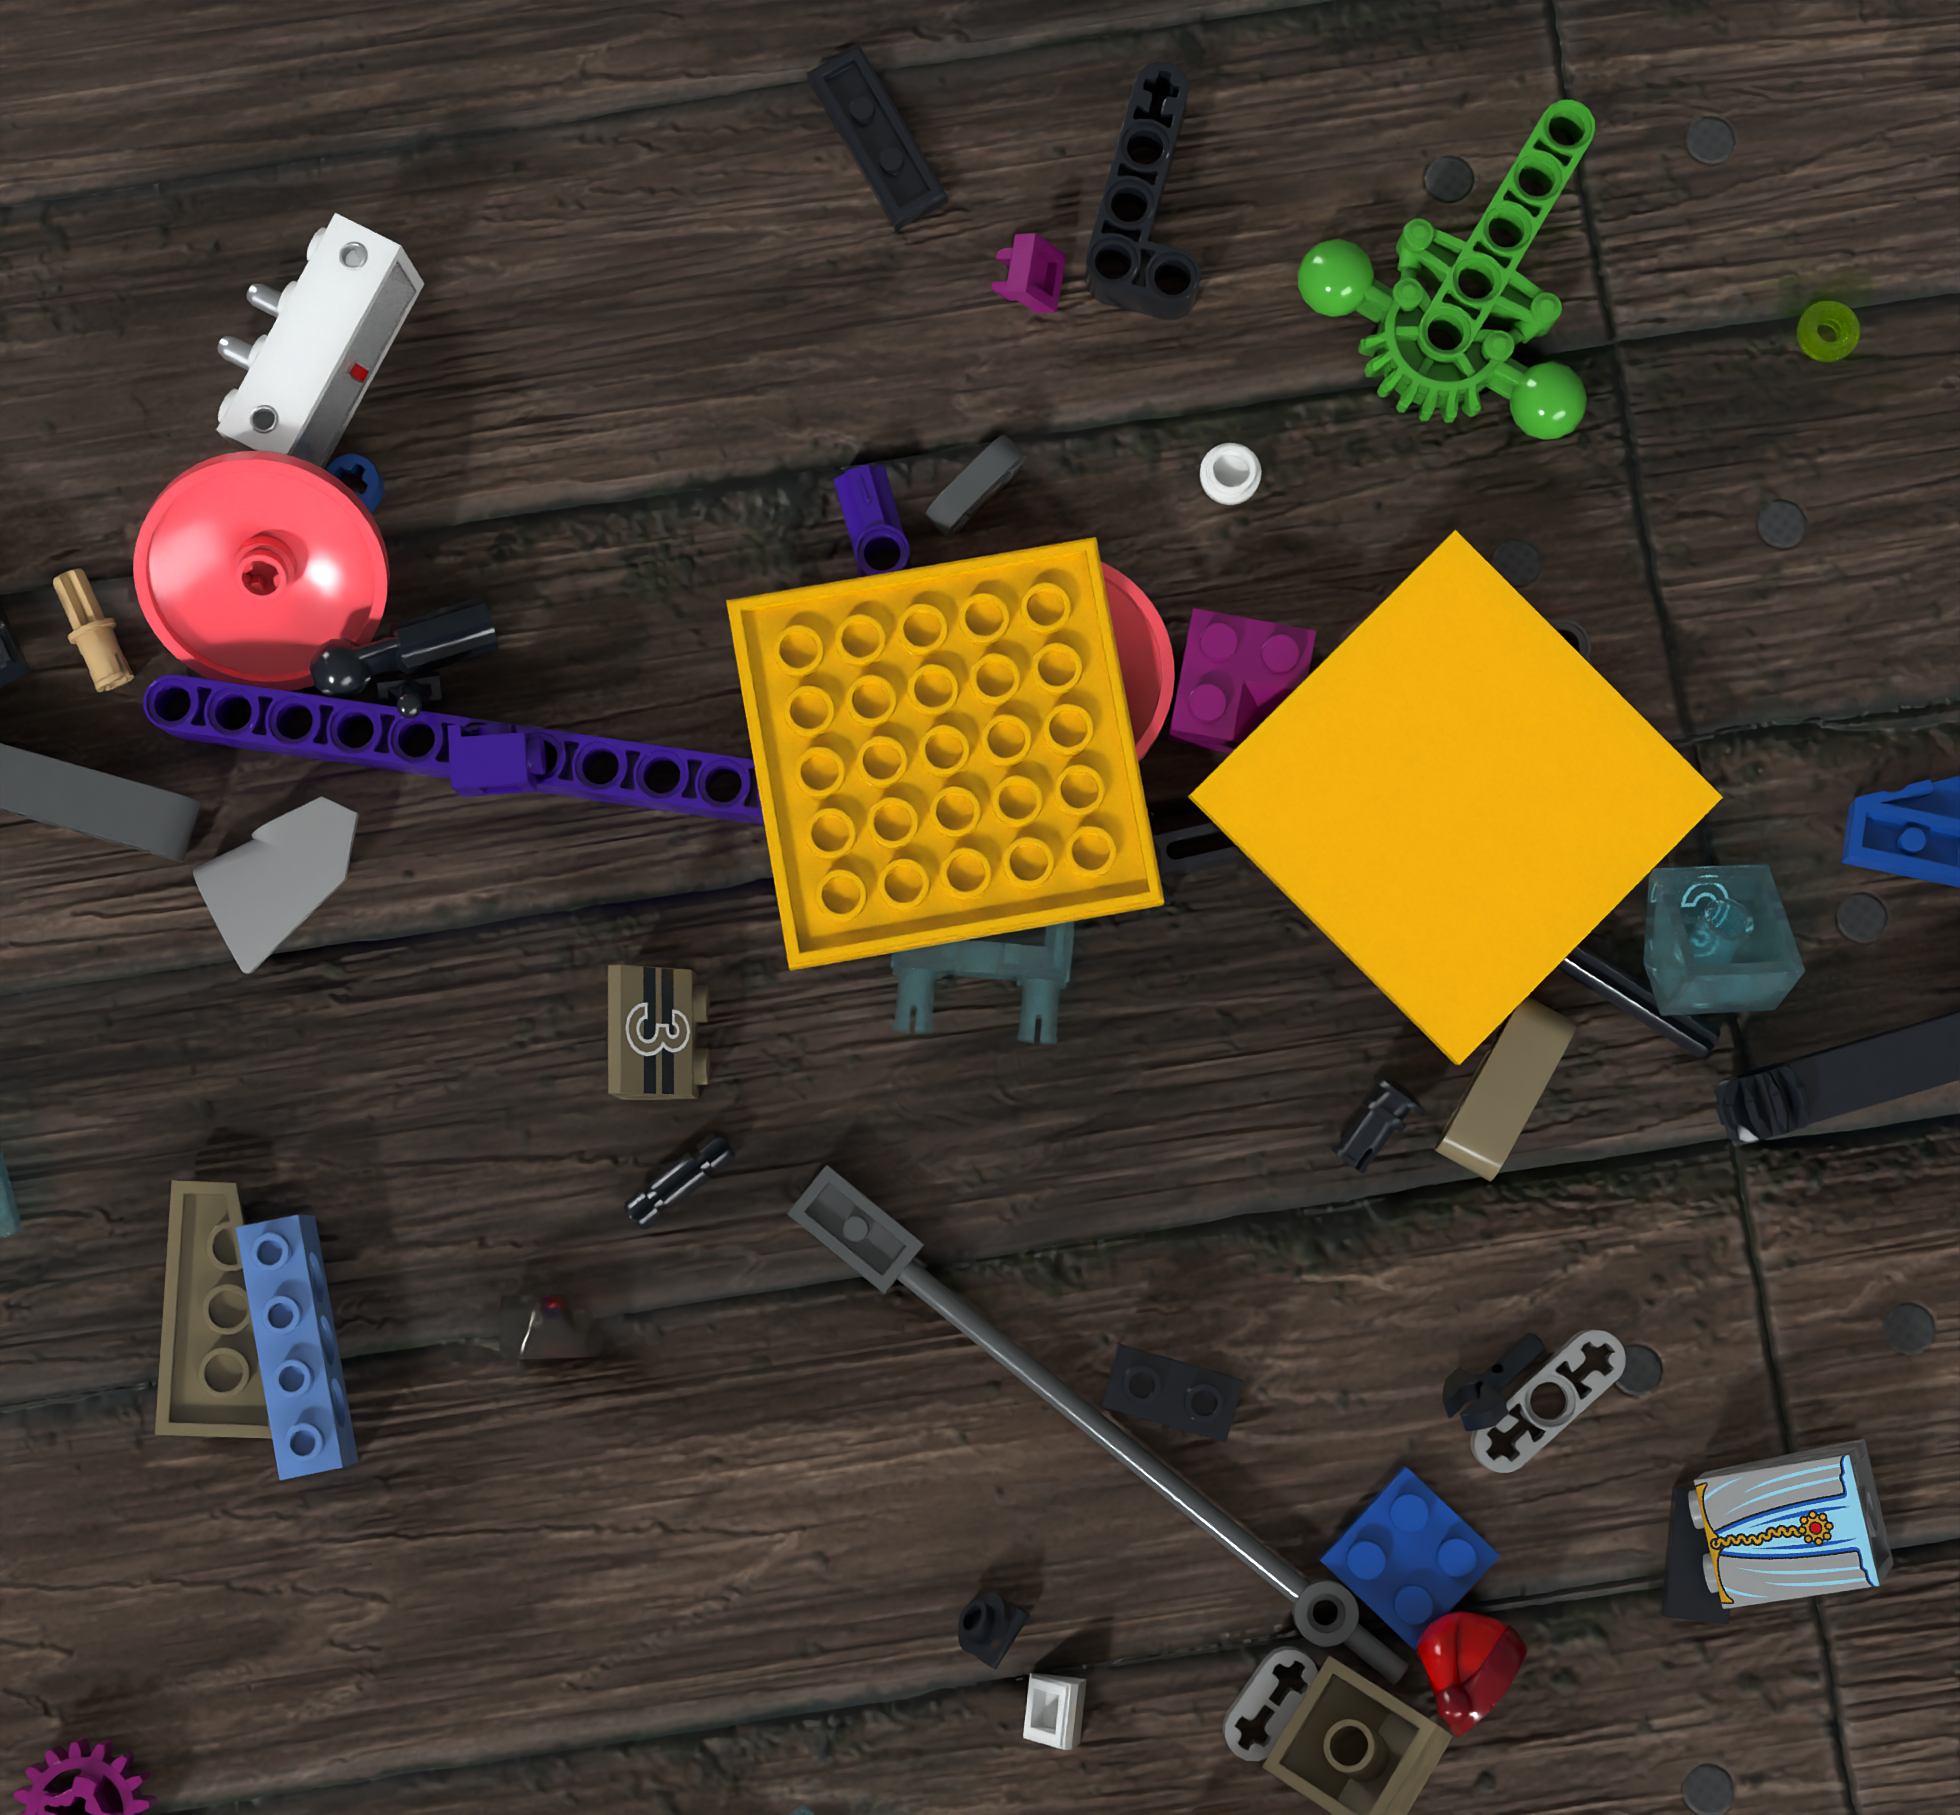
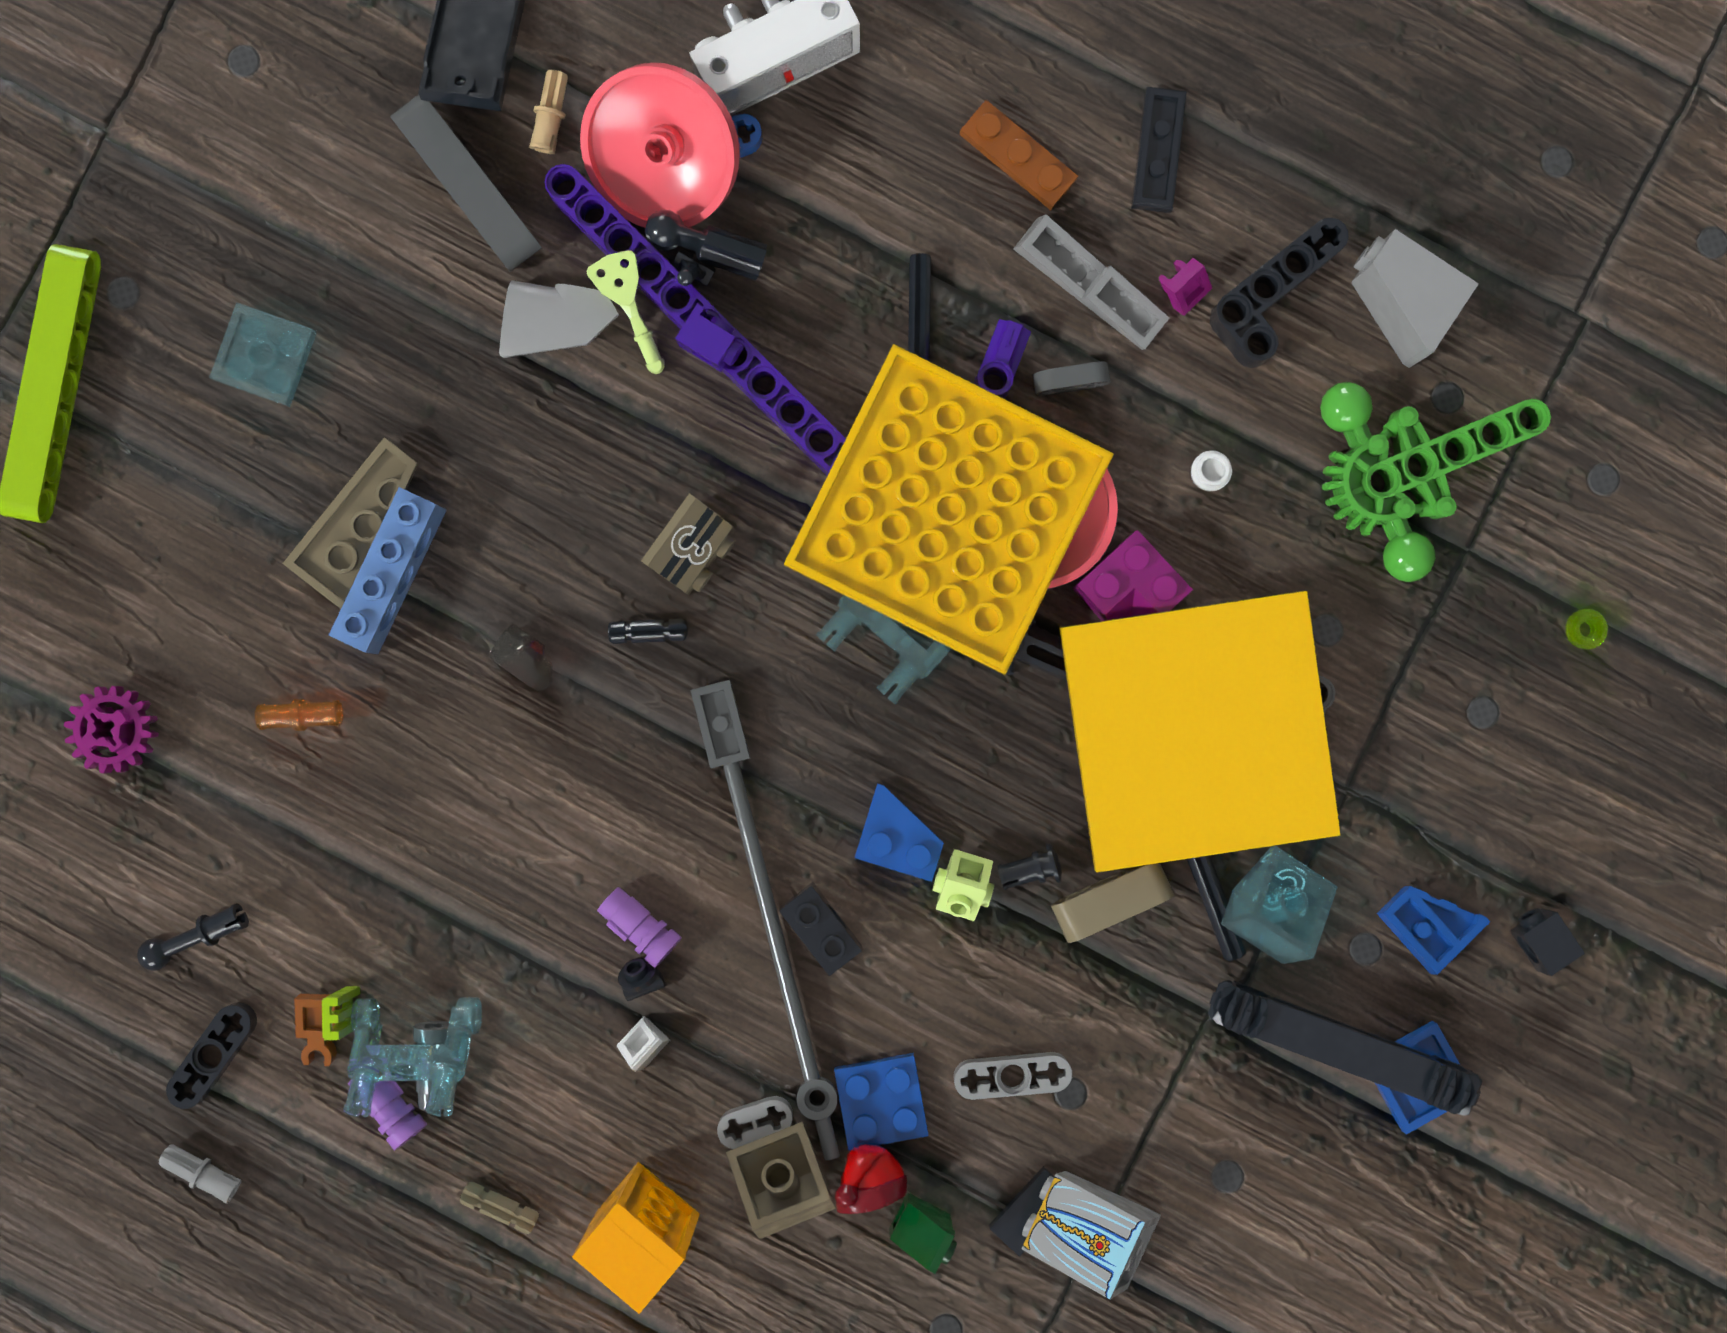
camera: 30 degrees right, 5 degrees up
black bar [1442,1333,1545,1431] -> none
none -> clear orange pin [255,699,344,731]
none -> yellowish green piece [587,250,665,374]
none -> medium lavender axle [597,887,682,968]
none -> blue wing [855,783,944,882]
none -> dark green slope [889,1192,957,1274]
none -> black axle [908,253,931,362]
none -> yellowish green brick [932,849,994,921]
none -> dark orange plate [960,100,1078,210]
none -> light grey slope [1013,214,1169,350]
none -> light grey slope [1351,229,1478,368]

